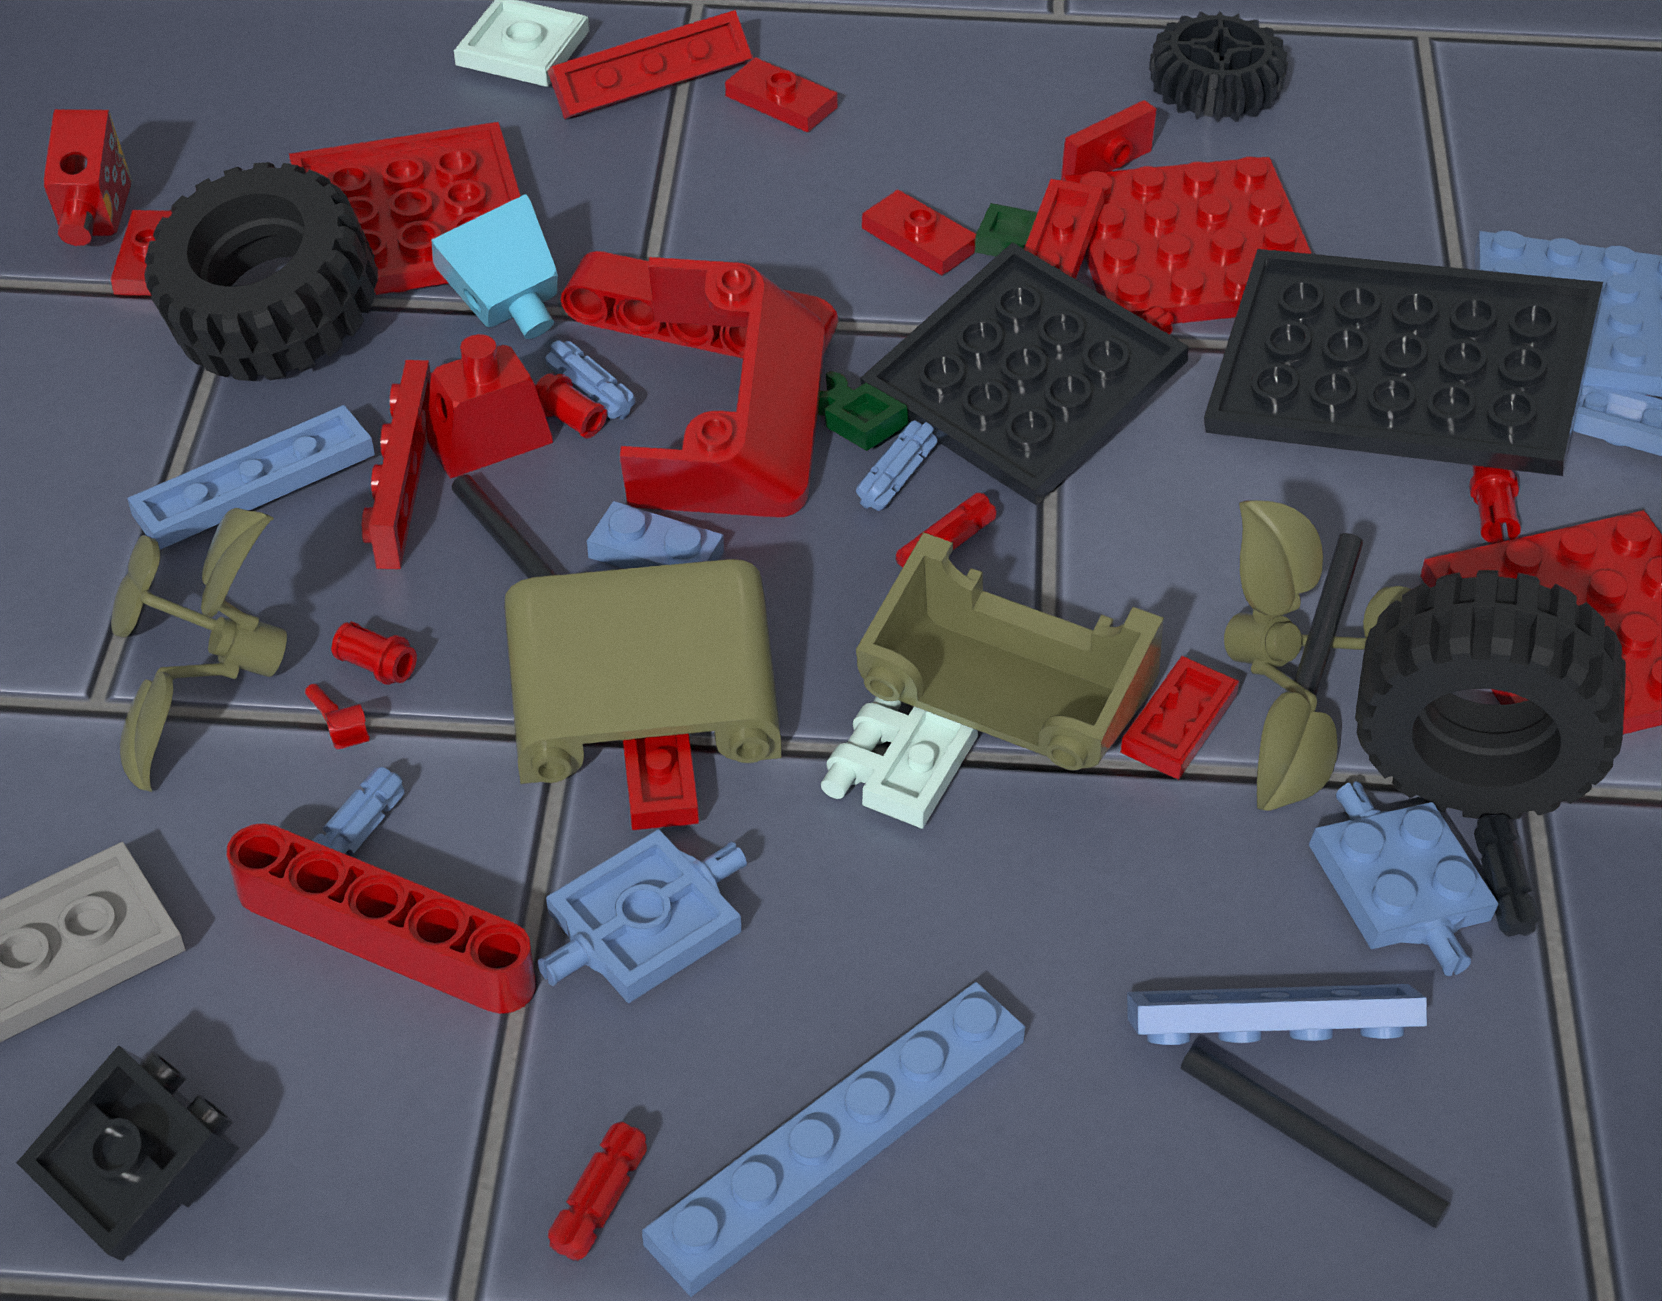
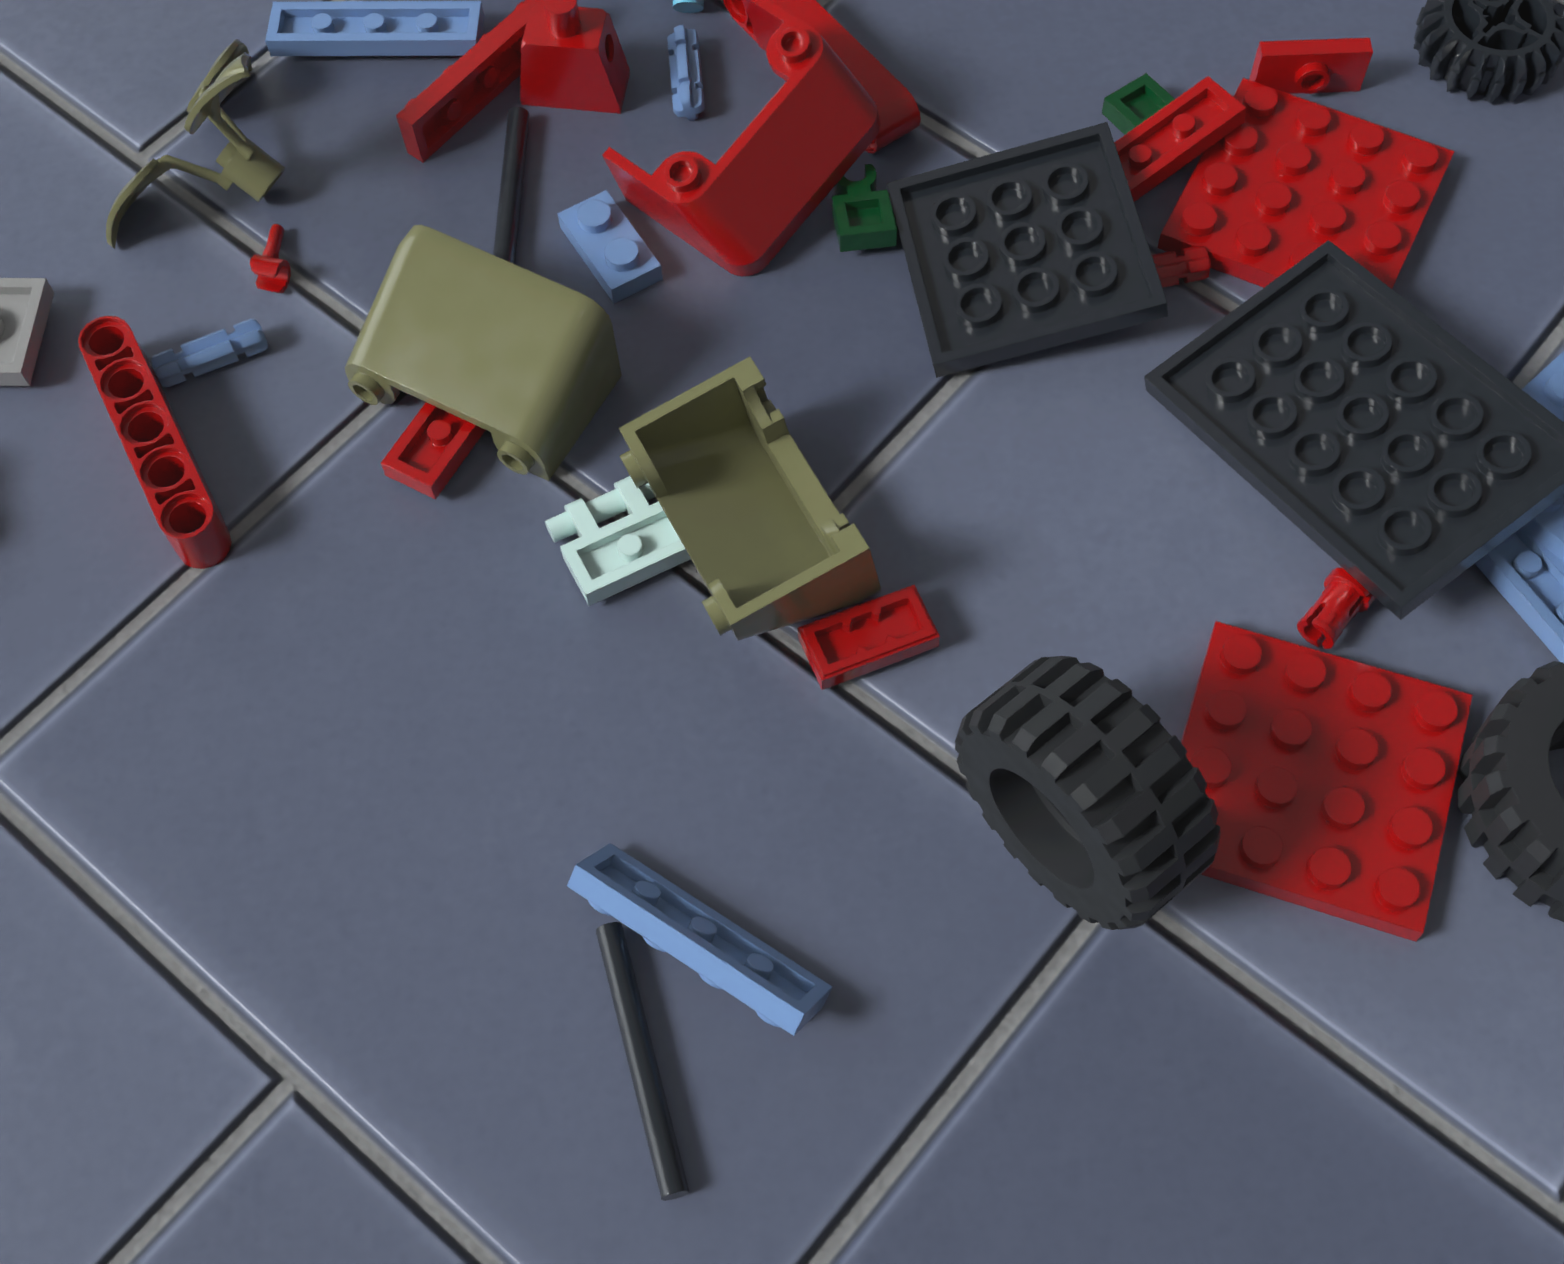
camera: 40 degrees right, 15 degrees up
red pin [331,621,417,685] -> none
red pin [535,373,607,439] -> none
medium blue plate [537,829,747,1004] -> none
red axle [548,1122,647,1261] -> none
medium blue plate [642,982,1025,1297] -> none
medium blue axle [856,420,937,511] -> none
red plate [862,189,976,276] -> none
red axle [895,493,997,568] -> none
olive plant [1224,500,1411,811] -> none
black bar [1294,533,1364,698] -> none
medium blue plate [1309,781,1499,976] -> none
black axle [1474,814,1540,937] -> none

